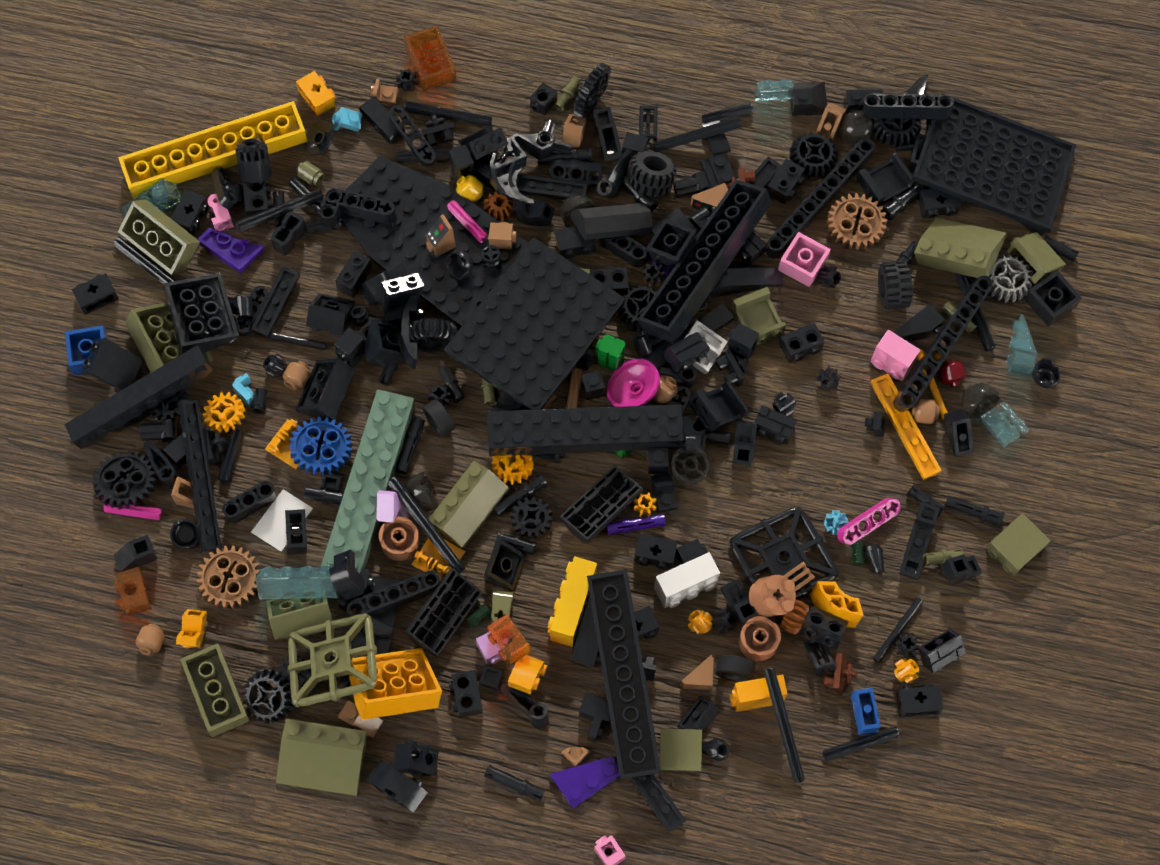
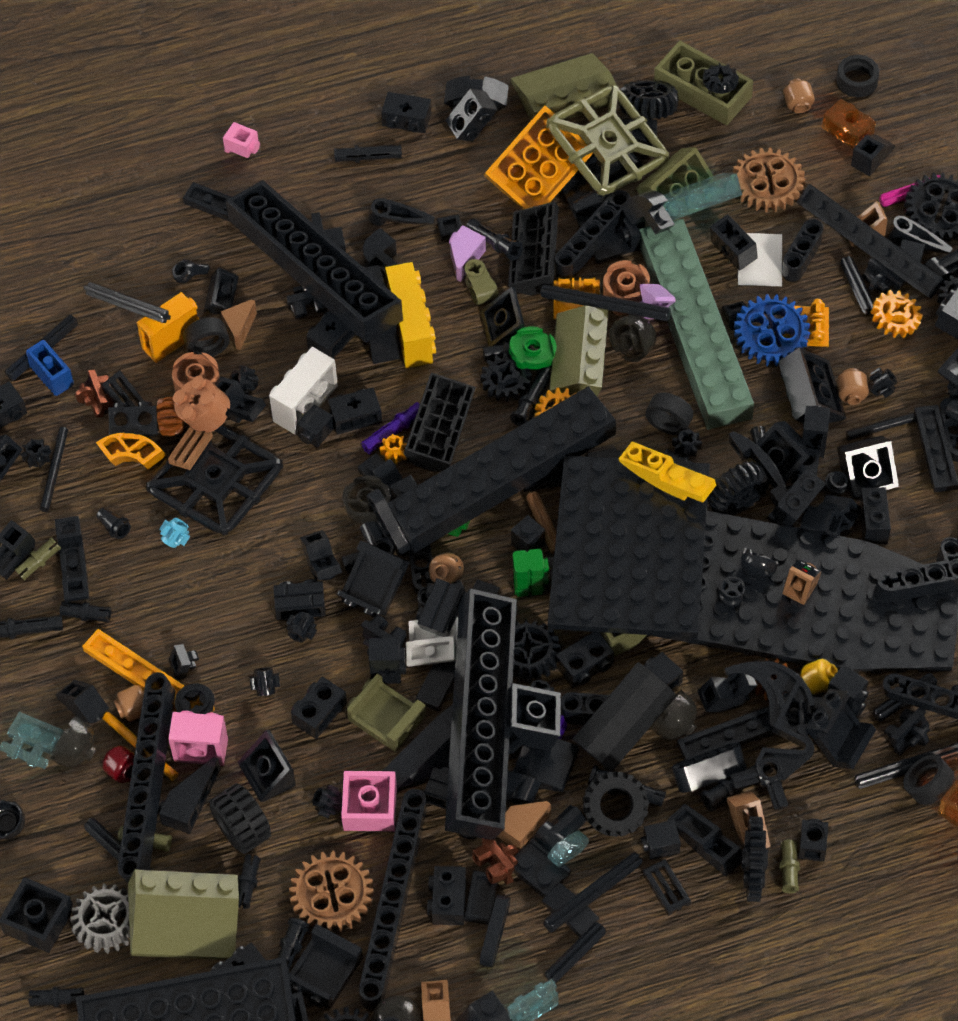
camera: 155 degrees right, 10 degrees down
black hair [170,520,199,549] -> none
light orange brick [176,609,207,648] -> none
medium azure bracket [232,373,254,407] -> none
black pin [251,388,268,414] -> none
black axle [304,487,343,505] -> none
black pin [396,417,425,474] -> none
dark pink axle [447,200,487,243] -> none
black brick [448,670,483,718] -> none
clear green pin [466,604,492,629] -> none
clear orange brick [487,614,531,665] -> none
medium nougat brick [488,222,517,249] -> none
light orange brick [508,653,548,695] -> none
dark purple wing [550,756,620,809] -> none
medium nougat tile [561,747,590,767] -> none
black piece [597,149,632,199] -> none
dark pink dish [607,359,660,407] -> none
olive slope [660,729,702,771] -> none
light orange gear [688,610,713,634] -> none
black gear [789,131,838,179] -> none
dark pink beam [837,498,901,545] -> none
clear green pin [850,540,866,565] -> none
light orange gear [894,658,919,684] -> none
clear light blue slope [1006,314,1037,377] -> none
olive panel [1007,232,1065,284] -> none
none -> black gear [174,683,215,714]
none -> black slope [237,730,296,802]
none -> black brick [363,228,398,278]
none -> black brick [381,92,432,133]
none -> black pin [466,218,523,261]
none -> black beam [479,894,511,968]
none -> green plate [509,327,557,369]
none -> clear light blue beam [548,830,589,867]
none -> yellow slope [619,442,716,503]
none -> black gear [703,62,739,94]
none -> black tyre [836,54,880,98]
none -> black tyre [903,755,955,805]

